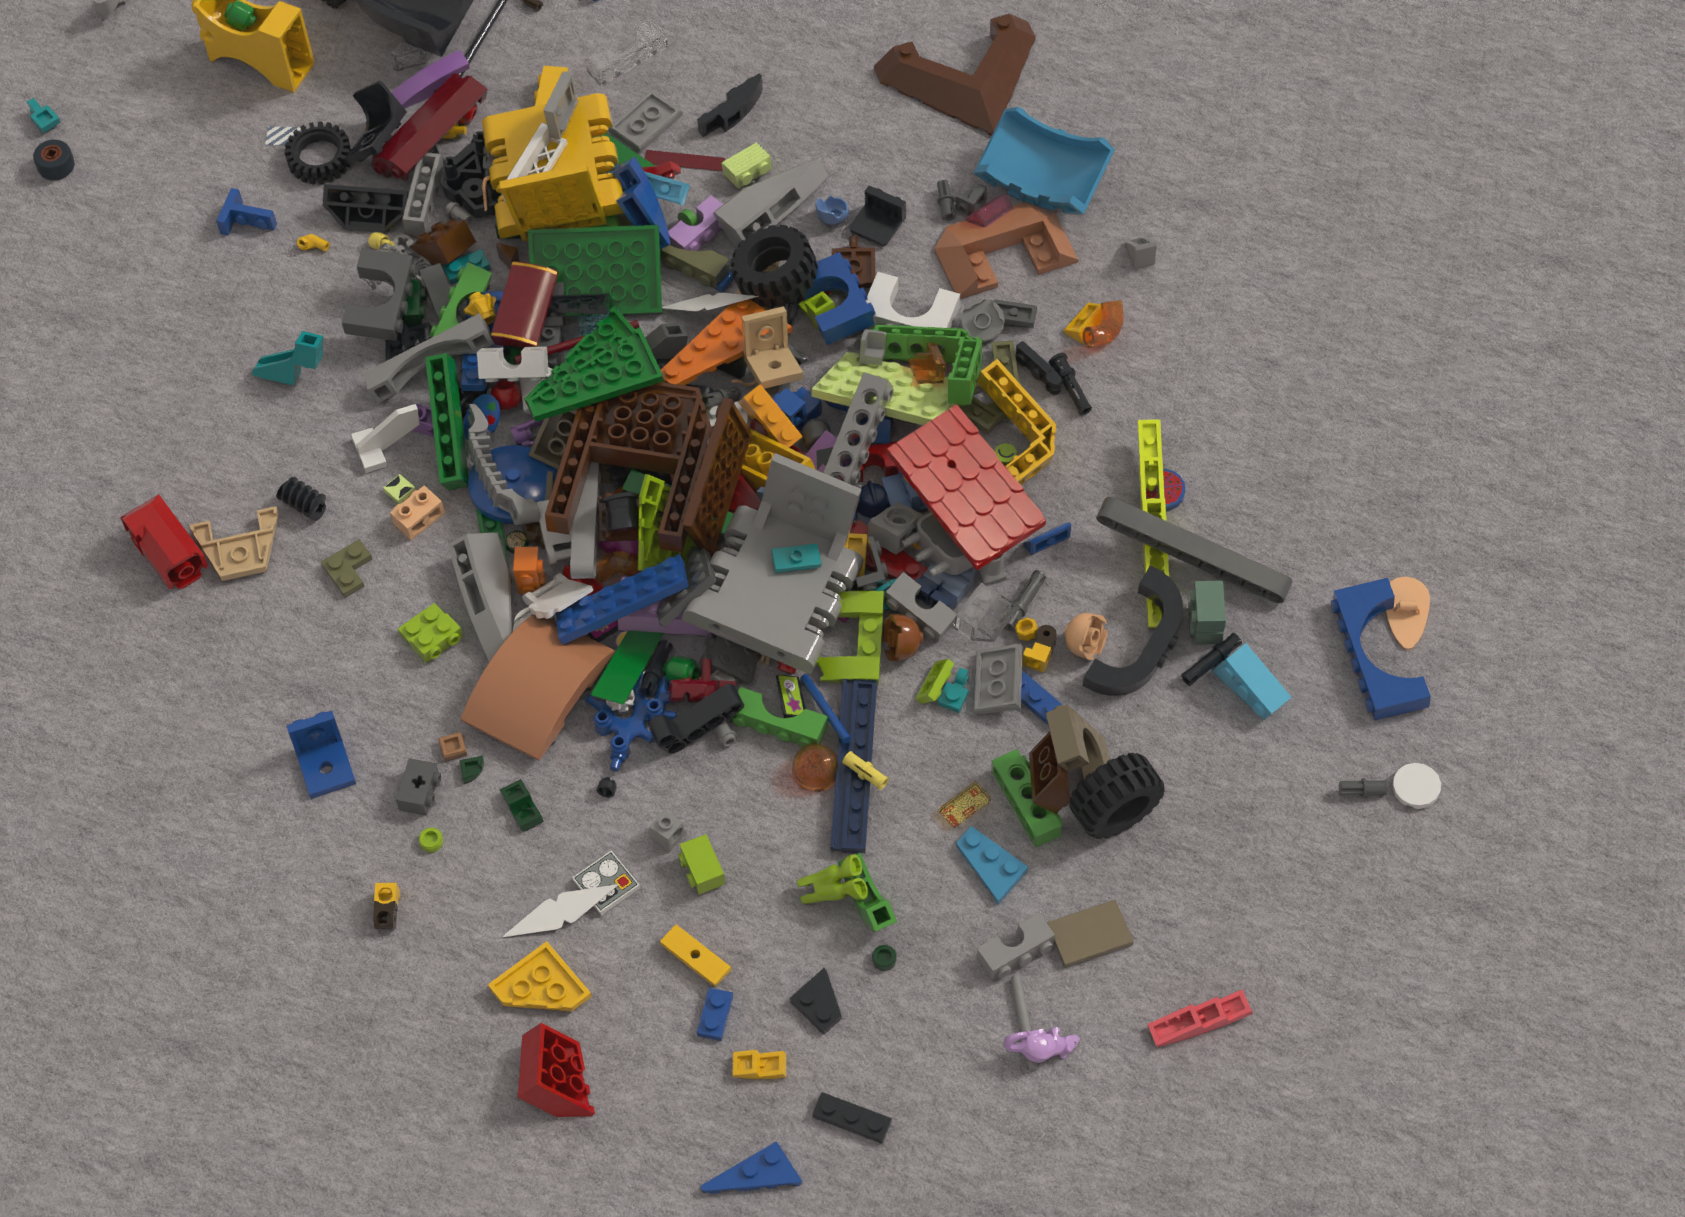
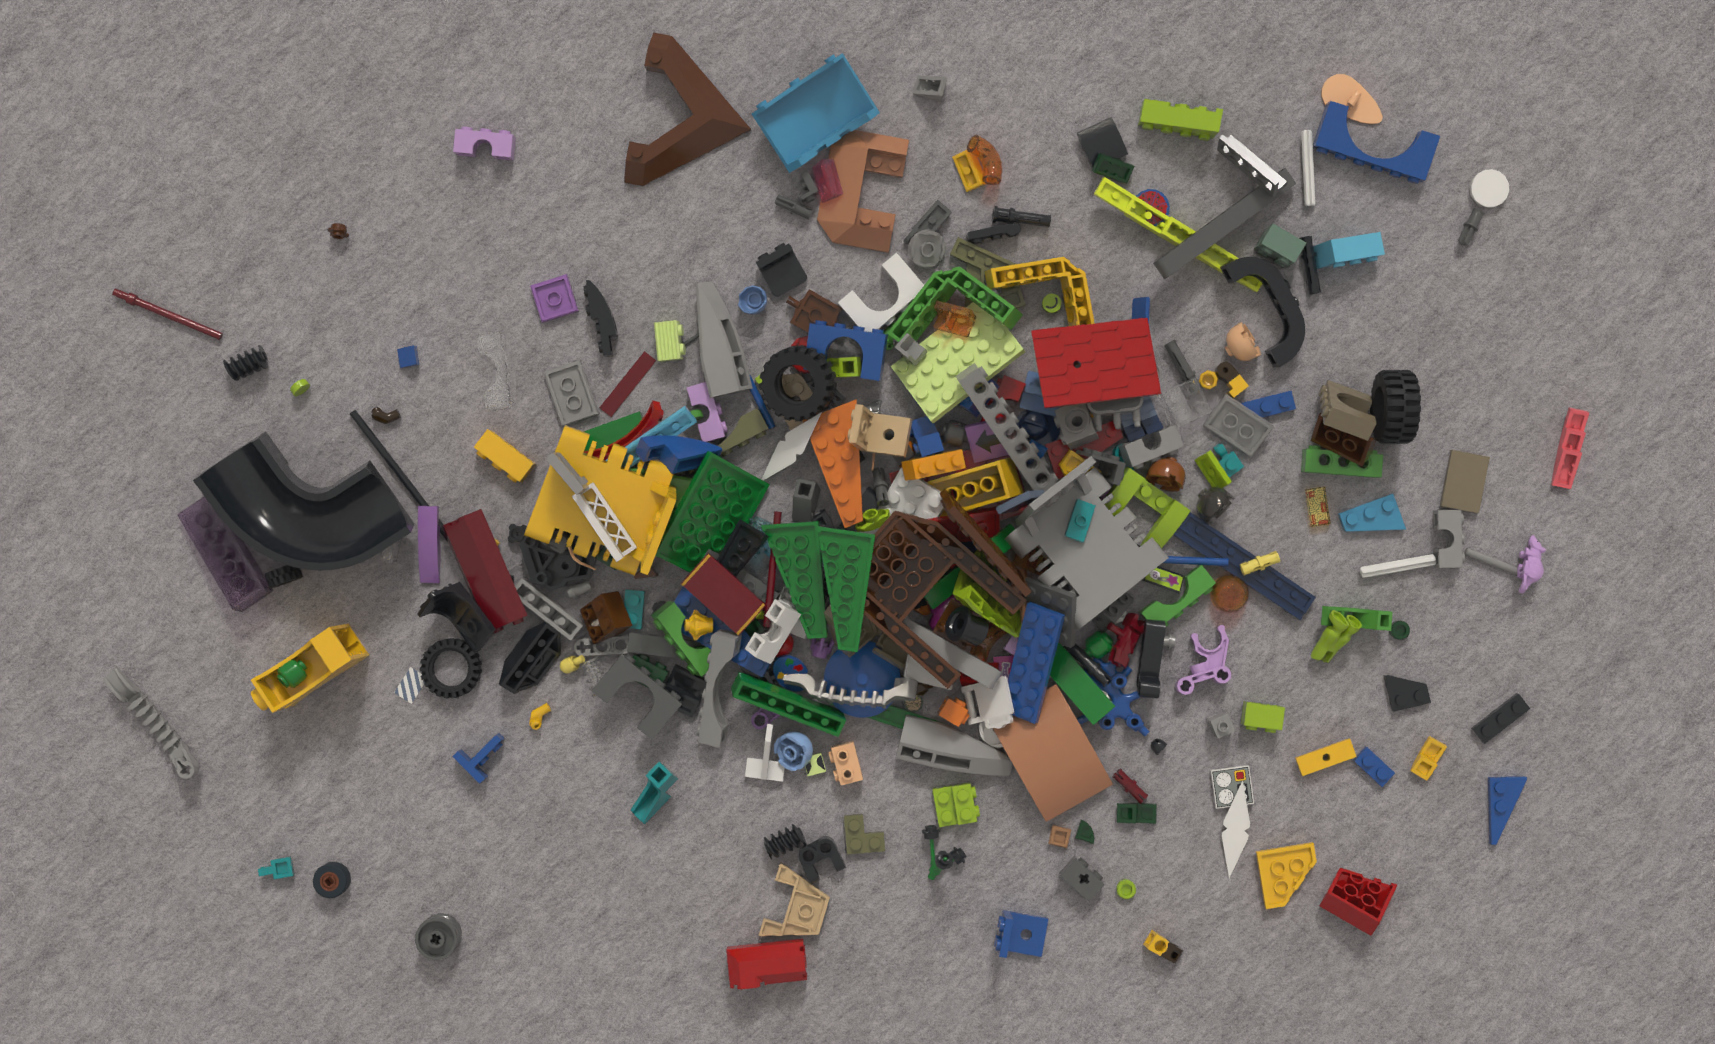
camera: 70 degrees left, 30 degrees up
none -> dark grey wheel [415,913,462,960]
none -> medium lavender tile [530,274,579,323]
none -> light blue cylinder [774,731,813,771]
none -> black piece [799,836,846,884]
none -> black plant [922,825,967,880]
none -> black slope [1076,117,1128,169]
none -> dark green plate [1092,153,1135,184]
none -> dark red pin [1112,768,1148,804]
none -> lime wedge [1138,99,1223,141]
none -> lavender piece [1175,625,1231,695]
none -> clear smoke cylinder [1196,487,1234,525]
none -> fence [1217,135,1287,197]
none -> white axle [1301,130,1315,206]
none -> white axle [1360,554,1436,578]

